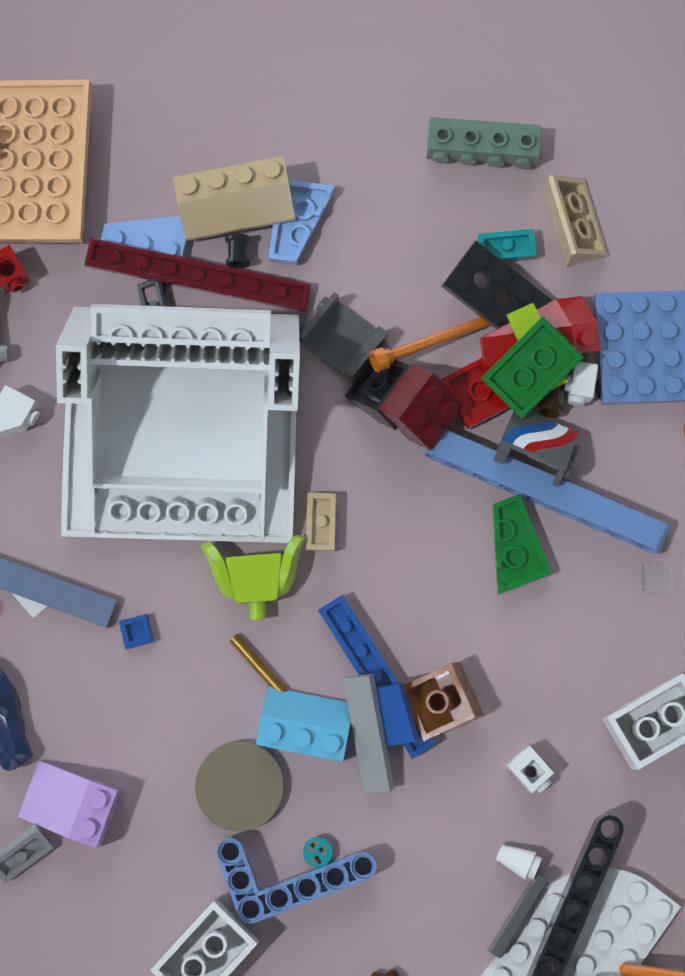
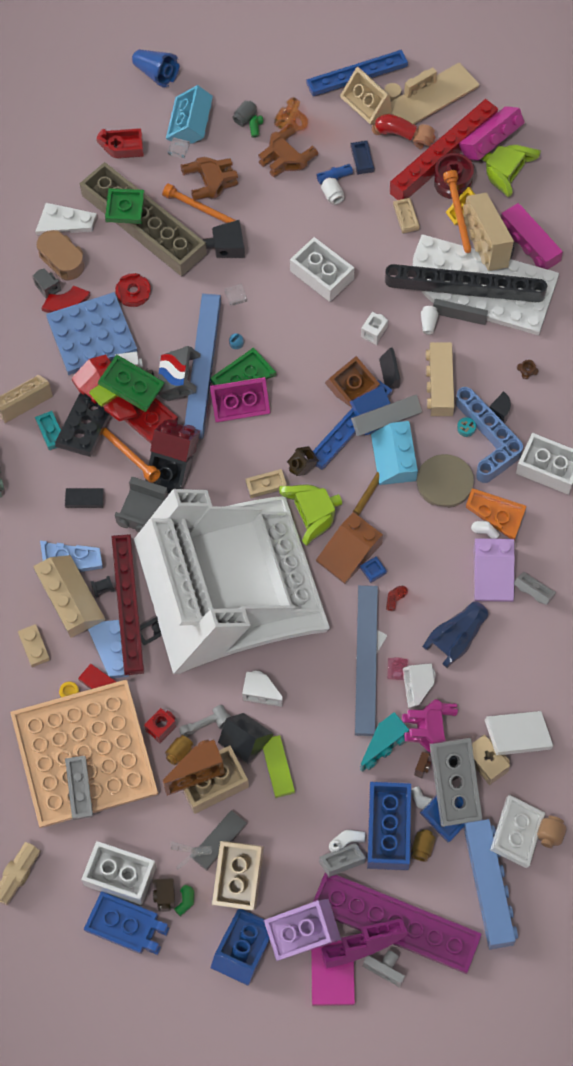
camera: 105 degrees left, 15 degrees down
none -> tan plate [17,624,50,667]
none -> yellow tile [59,682,80,698]
none -> black tile [65,488,104,508]
none -> red tile [78,663,116,689]
none -> dark pink slope [210,377,270,422]
none -> dark azure hinge [229,333,244,350]
none -> dark brown brick [287,446,319,476]
none -> dark orange slope [316,512,383,584]
none -> black slope [379,347,400,389]
none -> clear red arm [386,585,408,611]
none -> tan brick [426,342,454,416]
none -> orange wing [466,488,526,541]
none -> white arm [471,521,500,539]
none -> black brick [490,391,511,424]

